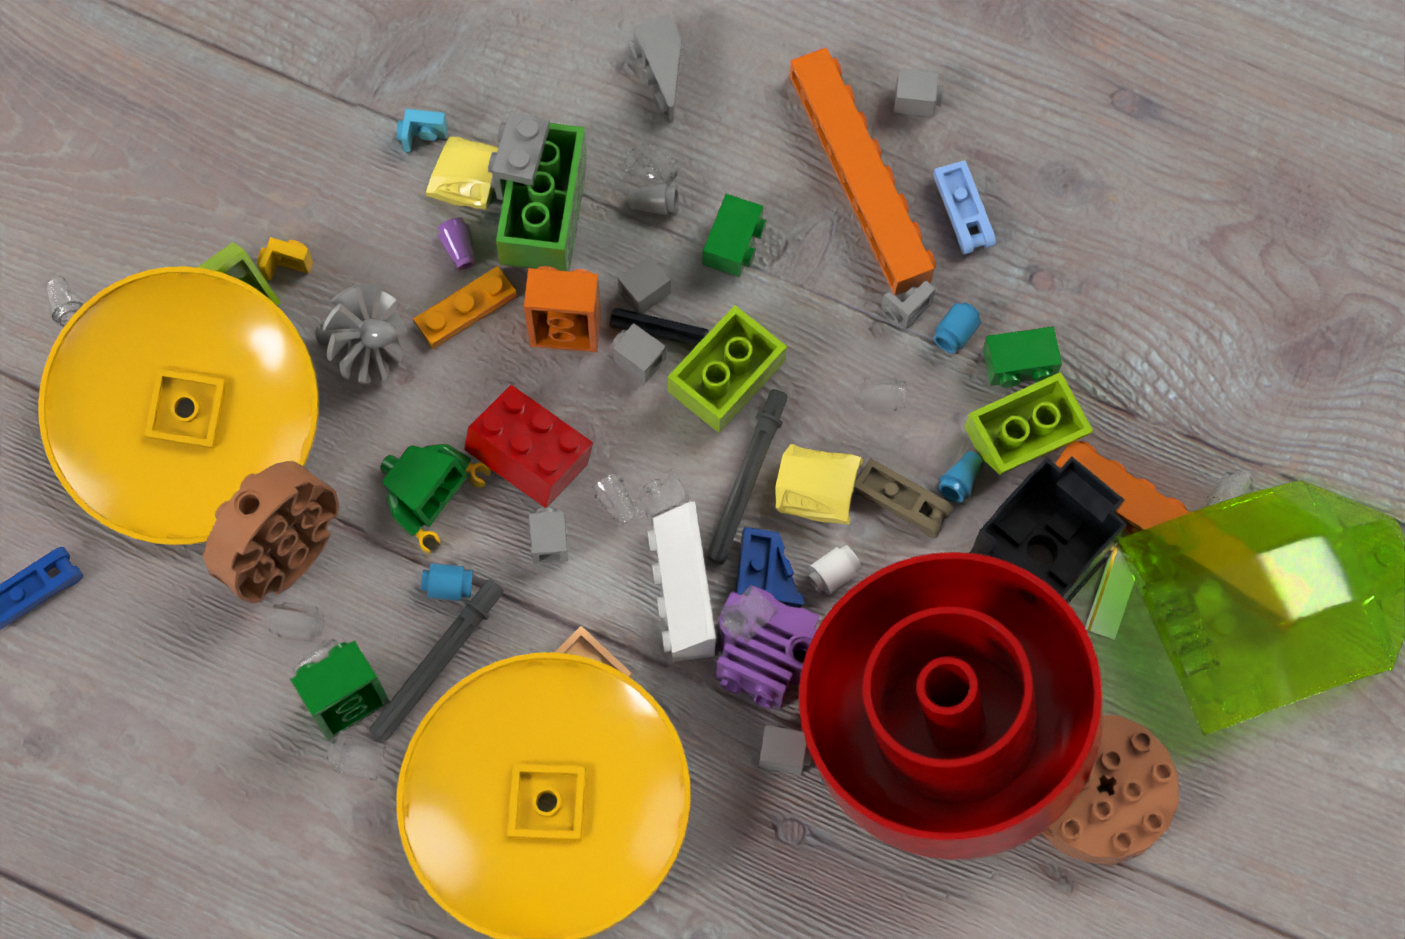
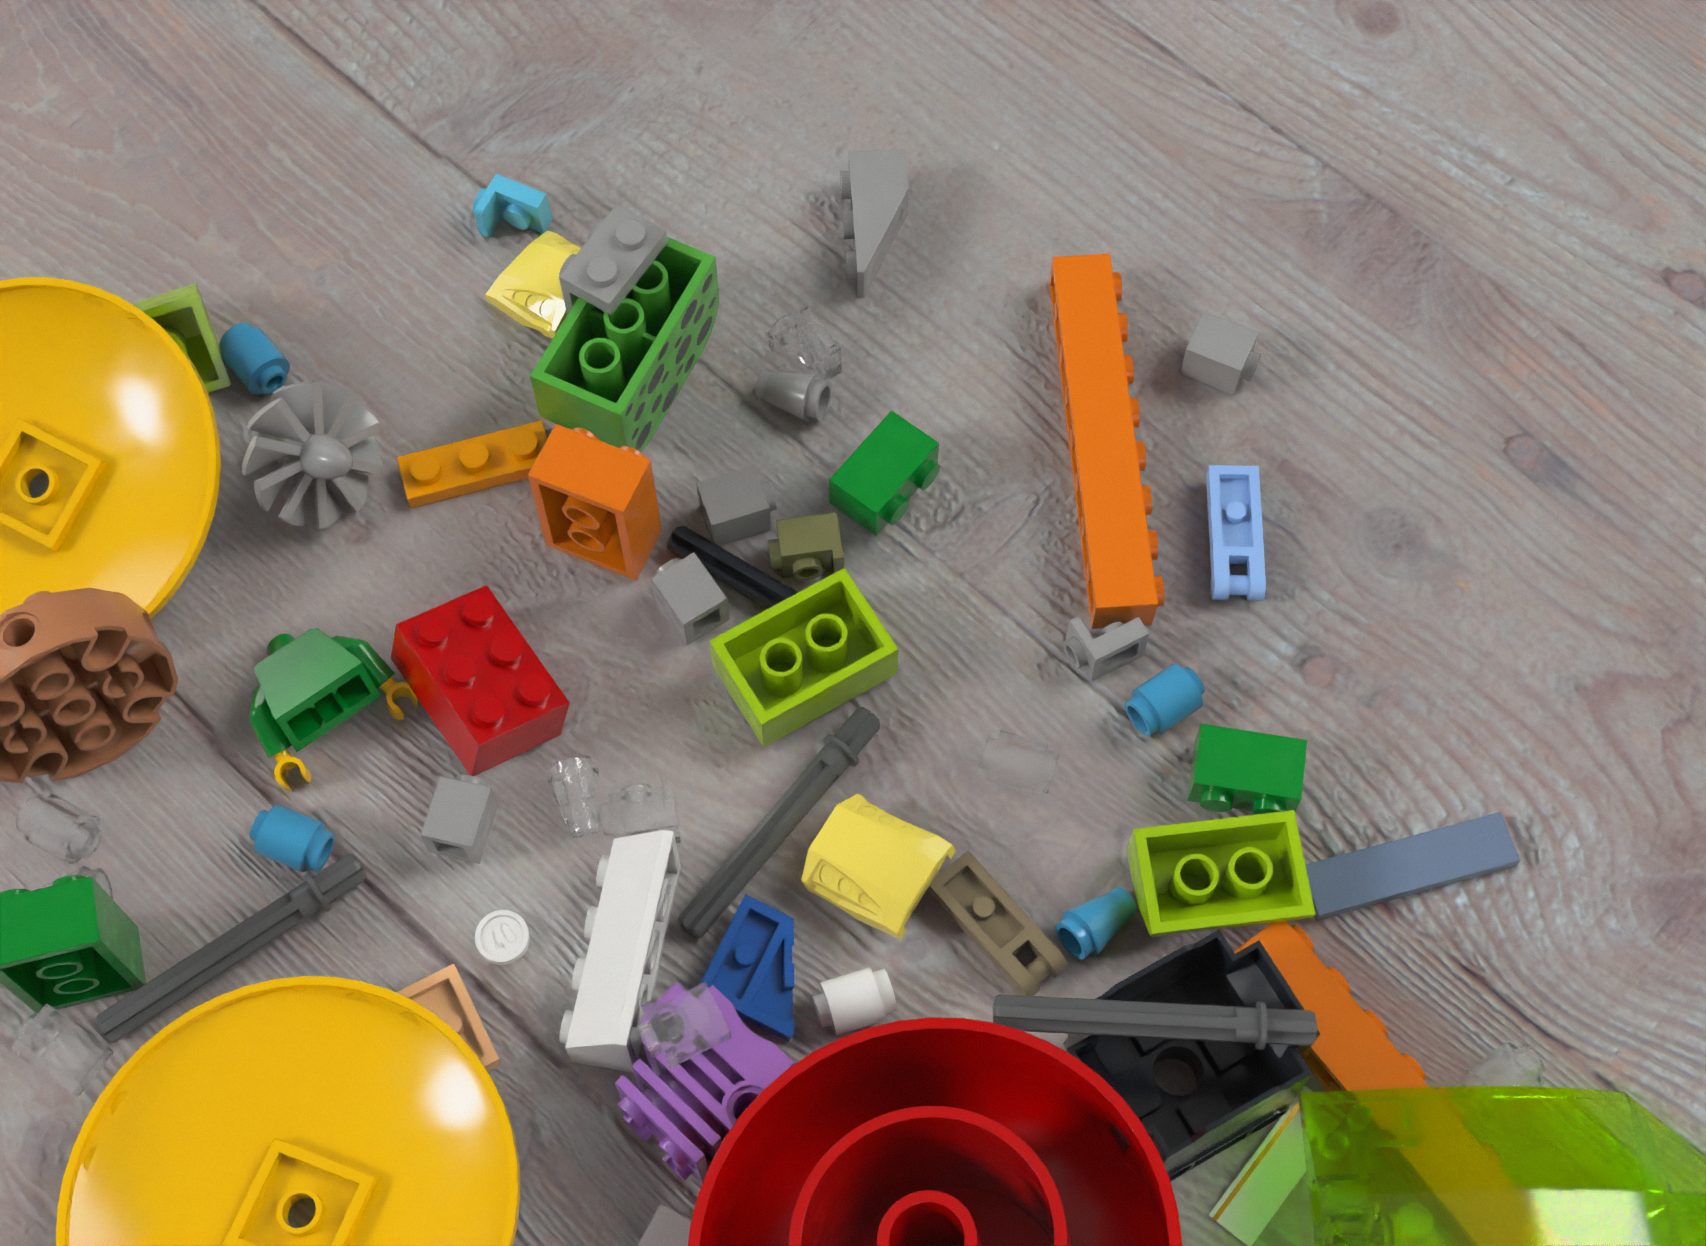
camera: 20 degrees right, 5 degrees down
yellow bracket [257,237,313,281] -> none
medium lavender cone [438,217,476,270] -> none
none -> dark azure brick [219,323,290,395]
none -> white piece [475,910,530,965]
none -> olive brick [768,512,844,580]
none -> dark grey axle [993,994,1317,1050]
none -> sand blue tile [1305,812,1521,921]

